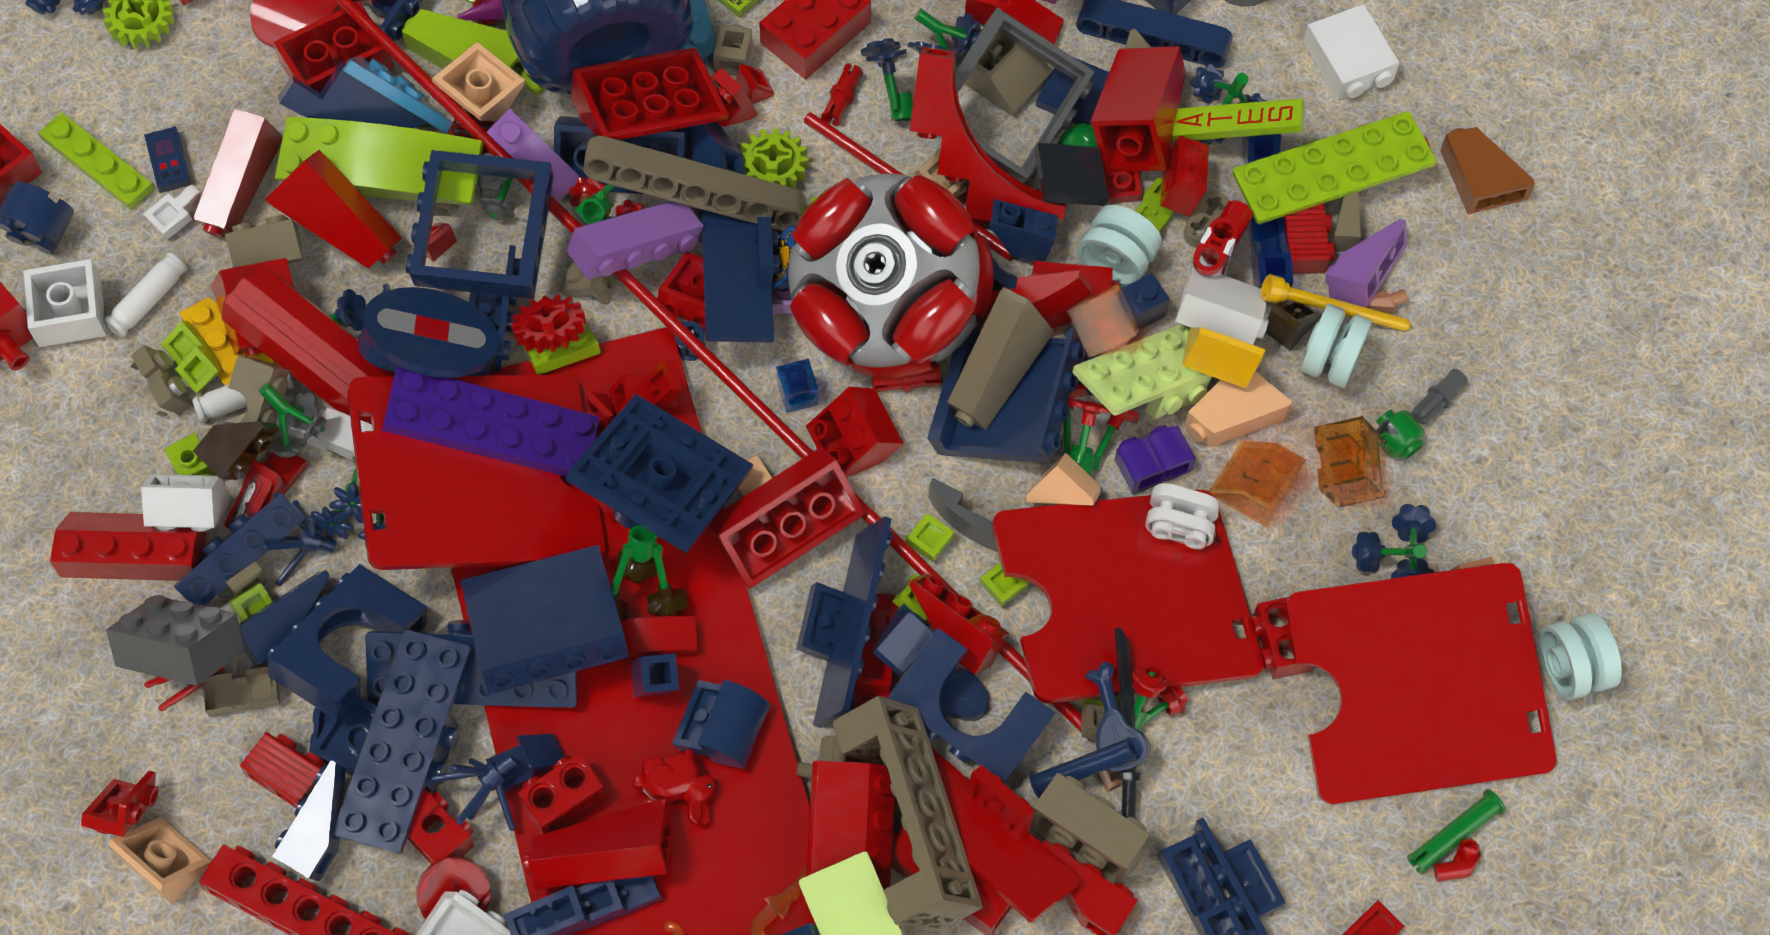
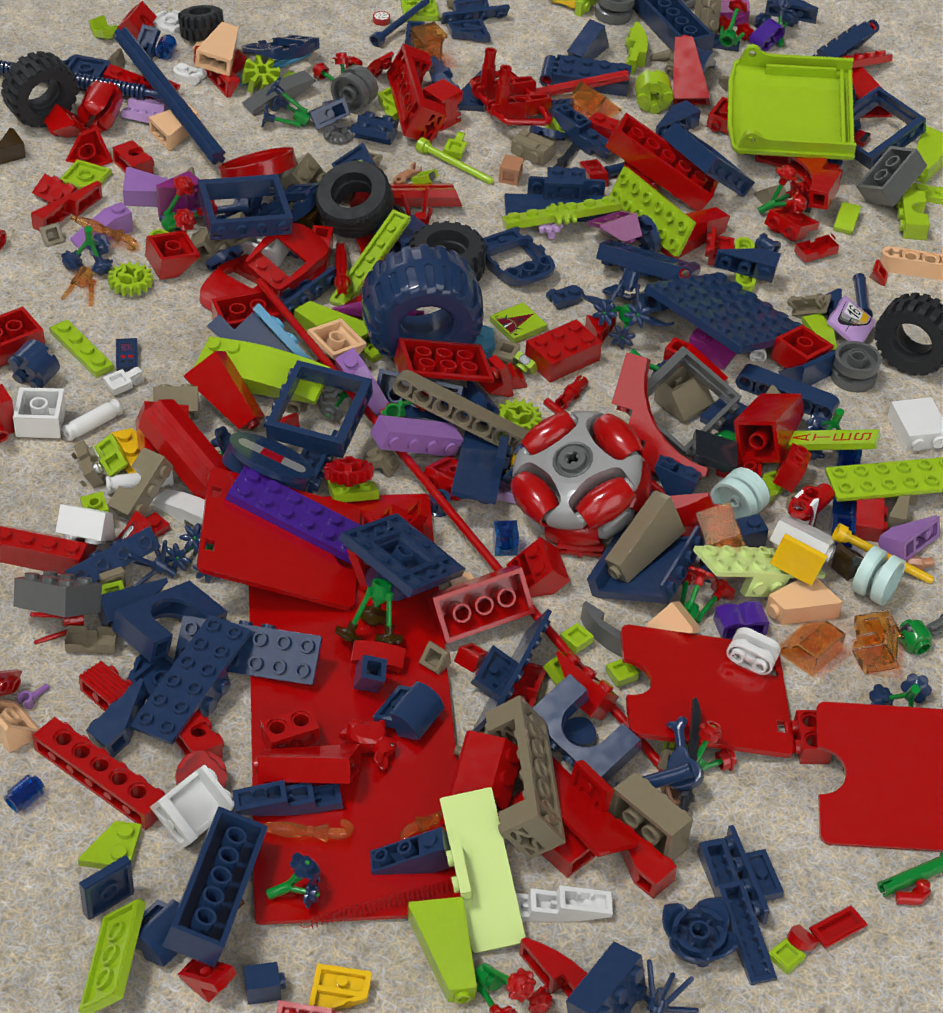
camera: 10 degrees right, 20 degrees down
dark brown slope [193,421,280,480] -> none
slope [194,109,283,237] -> none
dark grey plant [259,383,328,458] -> none
dark blue plant [431,753,518,831] -> none
dark blue panel [460,545,629,695] -> none
dark blue slope [486,734,564,793] -> none
plant [861,38,948,122] -> none
dark blue slope [872,604,934,675] -> none
none -> medium lavender hand [17,684,49,709]
none -> clear orange plant [61,266,96,307]
none -> dark tan slope [419,641,451,674]
none -> red slope [454,643,487,673]
none -> lime plate [514,351,538,375]

